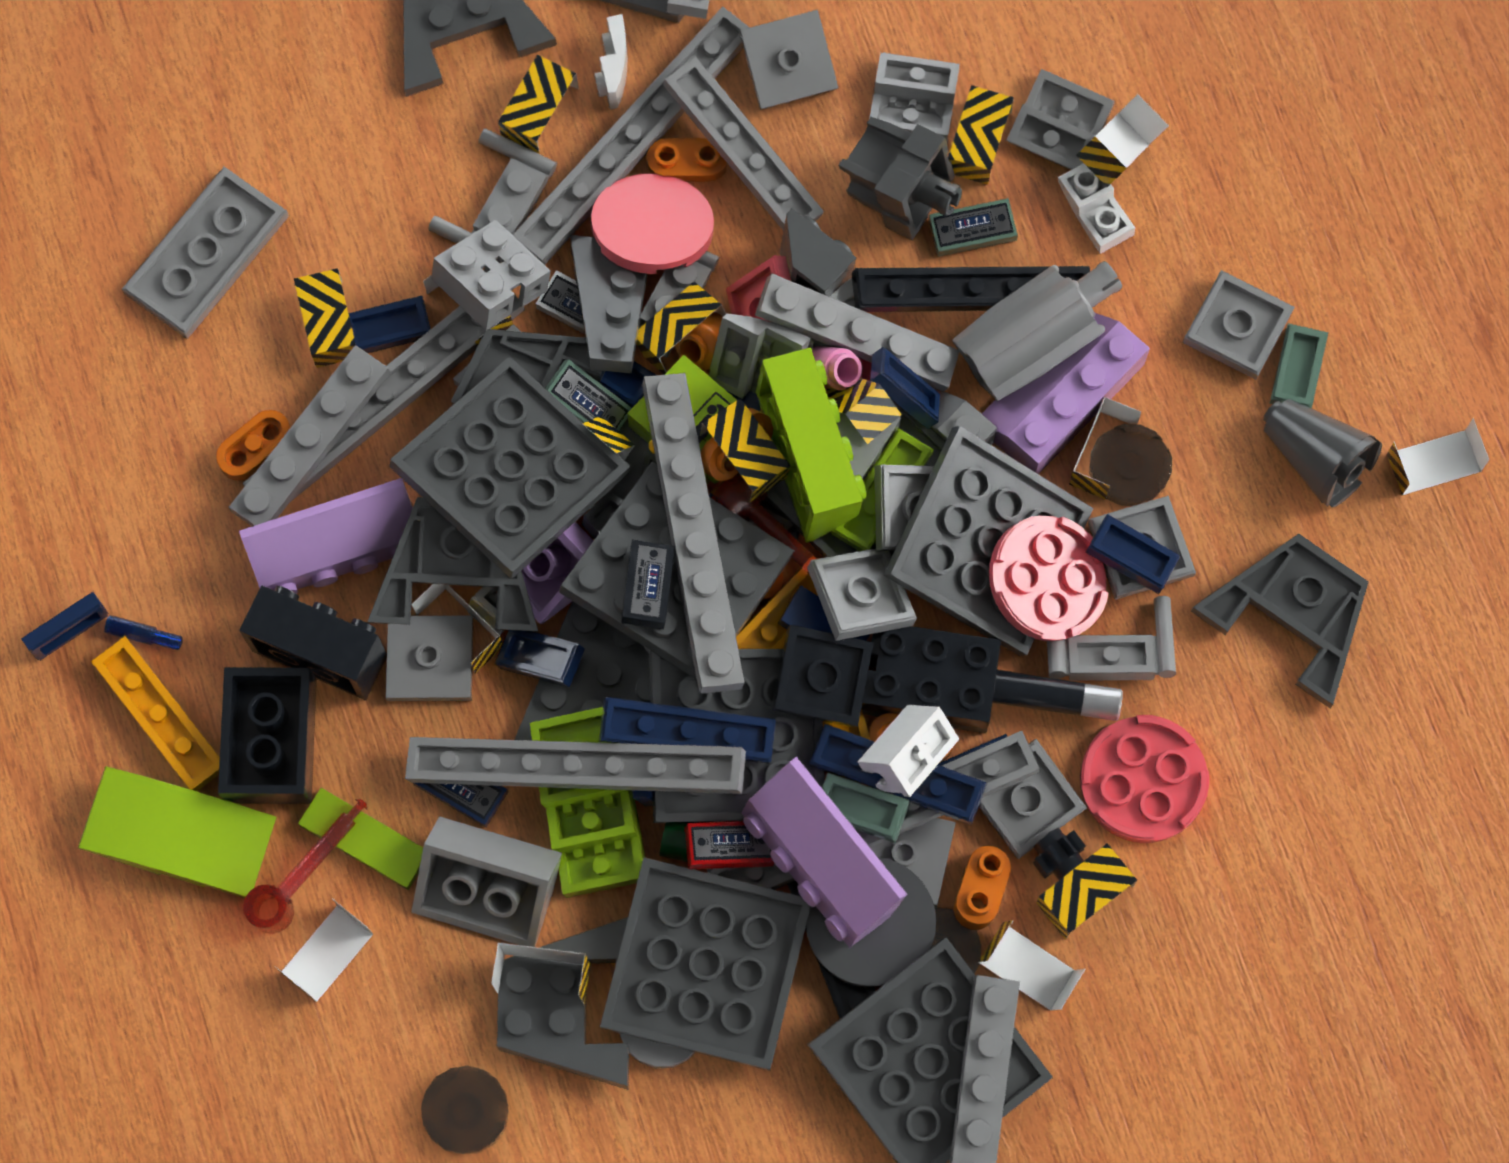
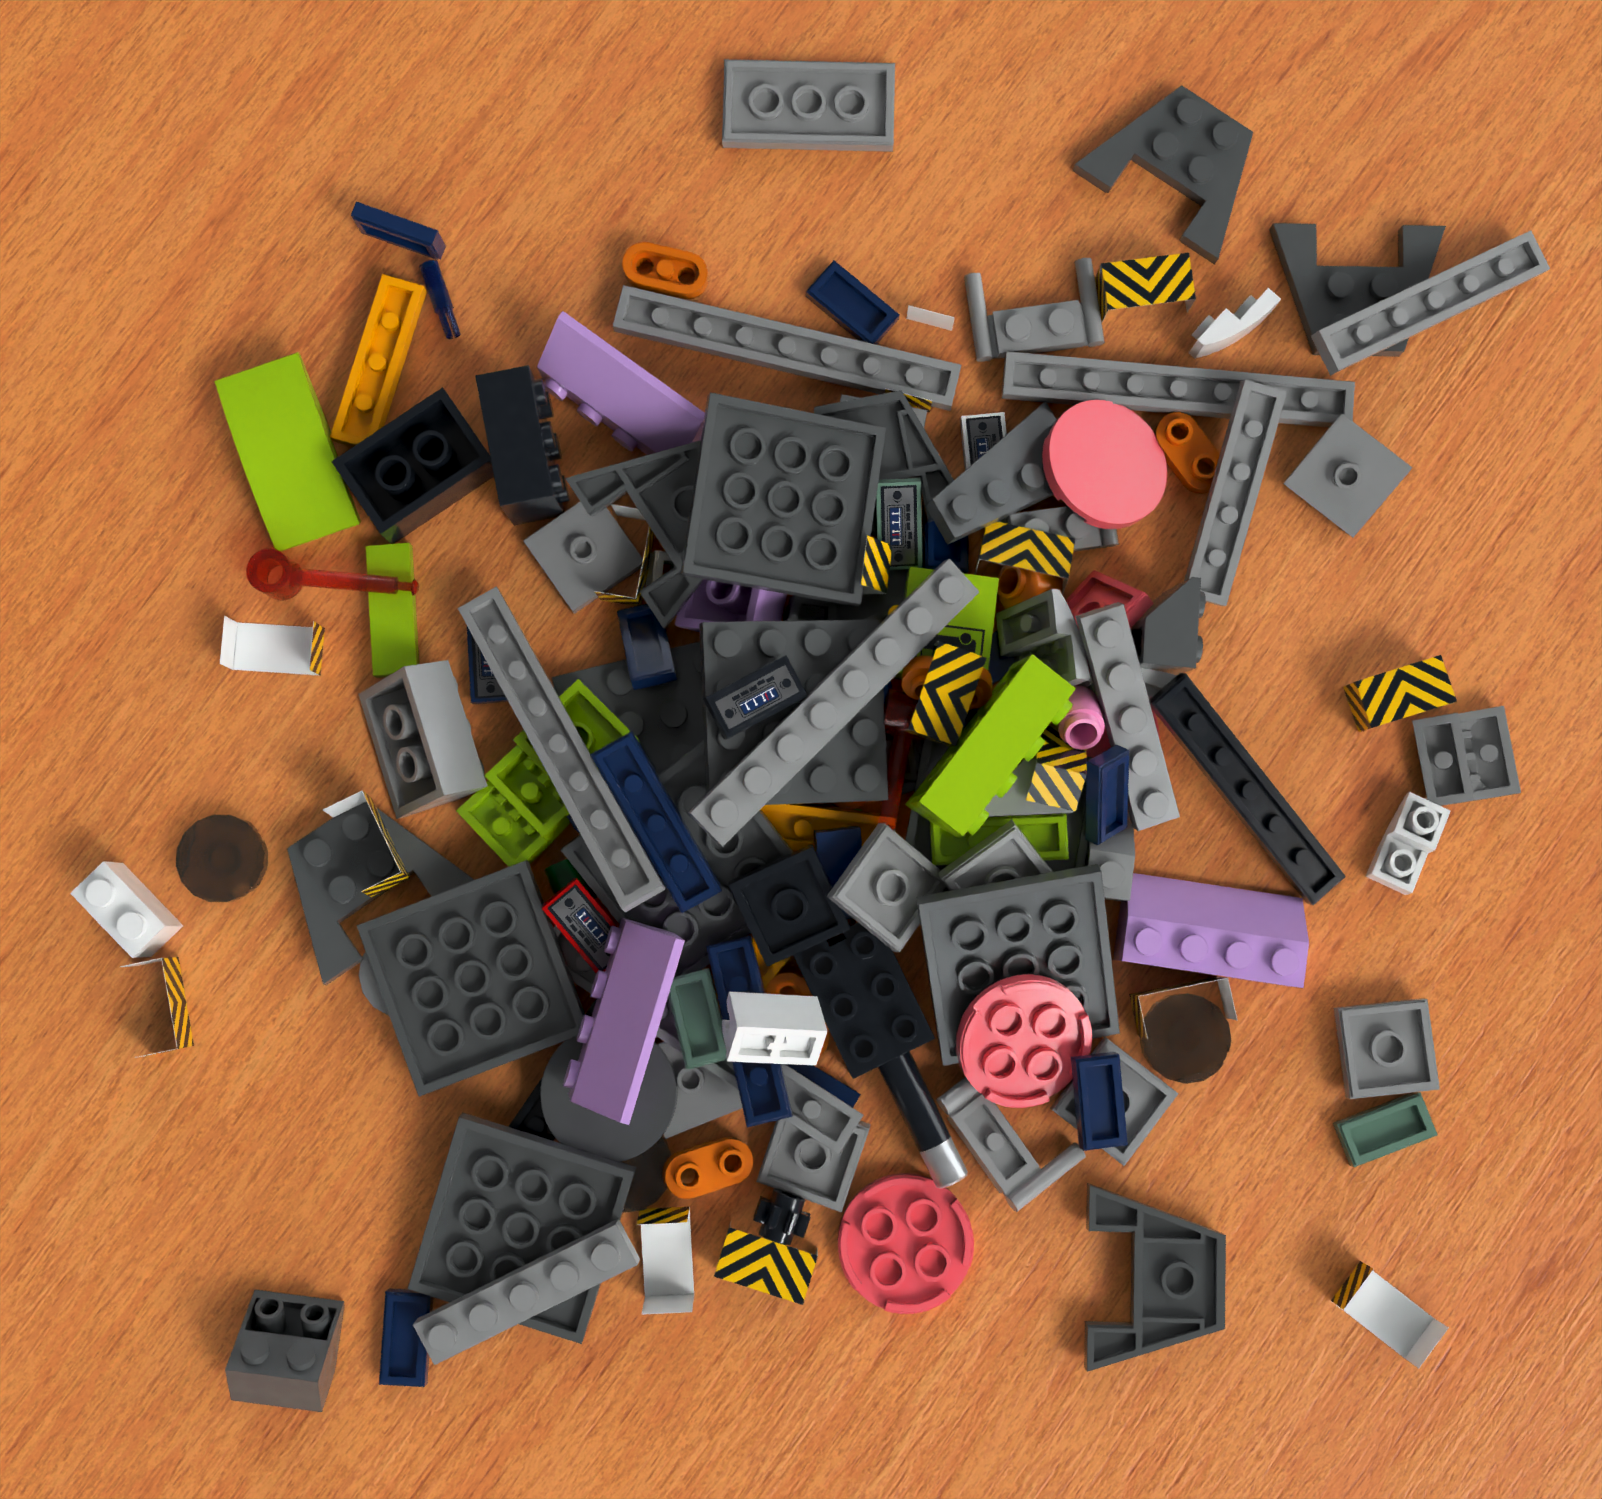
camera: 55 degrees right, 10 degrees up
light grey plate [229,345,390,526] -> none
sticker [294,268,356,368] -> none
light grey piece [431,219,551,330] -> none
dark grey piece [839,117,962,241] -> none
light grey slope [869,52,960,142] -> none
tile [929,198,1018,257] -> none
light grey piece [952,261,1122,401] -> none
white sticker [1076,94,1169,187] -> none
dark grey cone [1263,399,1382,508] -> none

